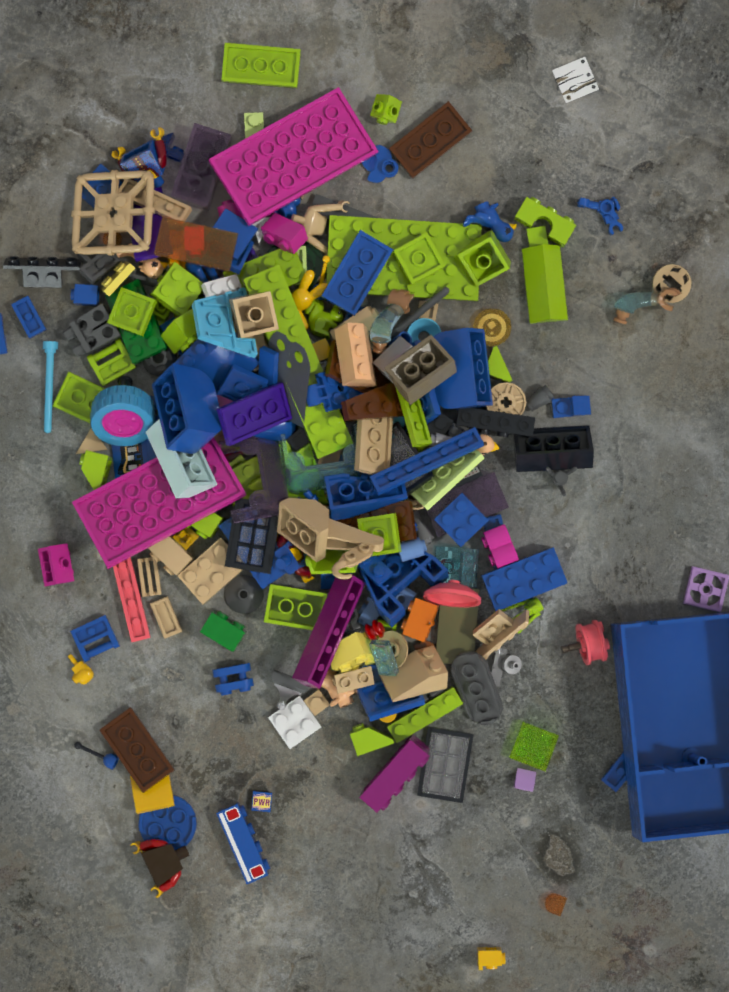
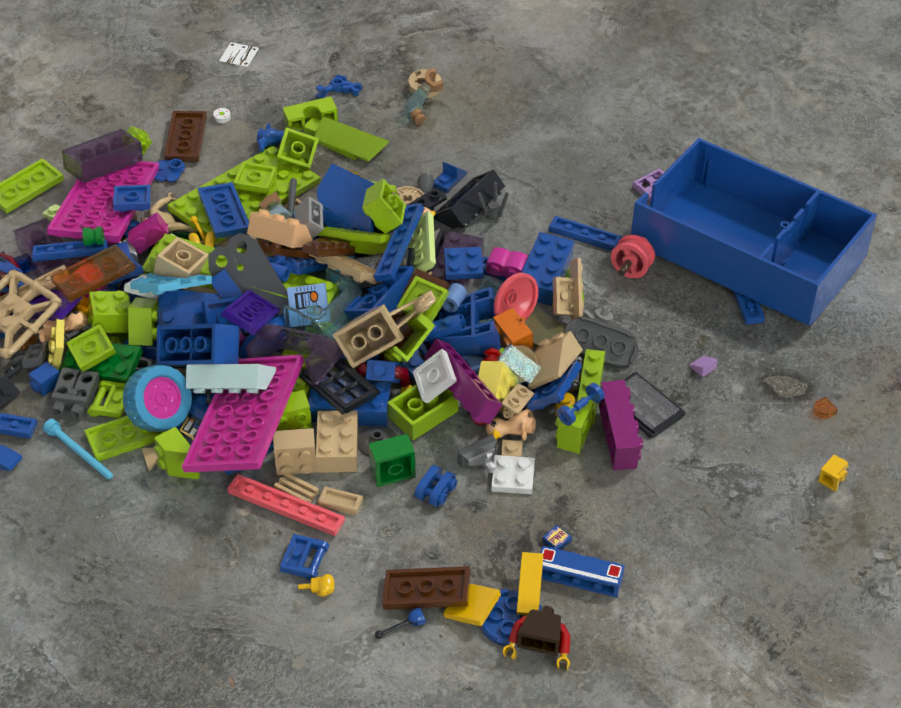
camera: 50 degrees left, 40 degrees down
dark pink brick [38,543,74,587] -> none
dark tan slope [384,335,457,405] -> none
clear neon green plate [509,722,559,772] -> none
none -> blue tile [32,239,108,262]
none -> clear purple brick [62,129,143,183]
none -> green wheel [82,226,105,246]
none -> blue plate [113,185,151,212]
none -> white tile [213,108,231,124]
none -> light blue tile [287,283,330,326]
none -> lime brick [362,179,406,234]
none -> white plate [413,349,457,403]
none -> yellow tile [517,552,544,616]
none -> blue tile [548,216,622,251]
none -> blue wheel [557,383,605,426]

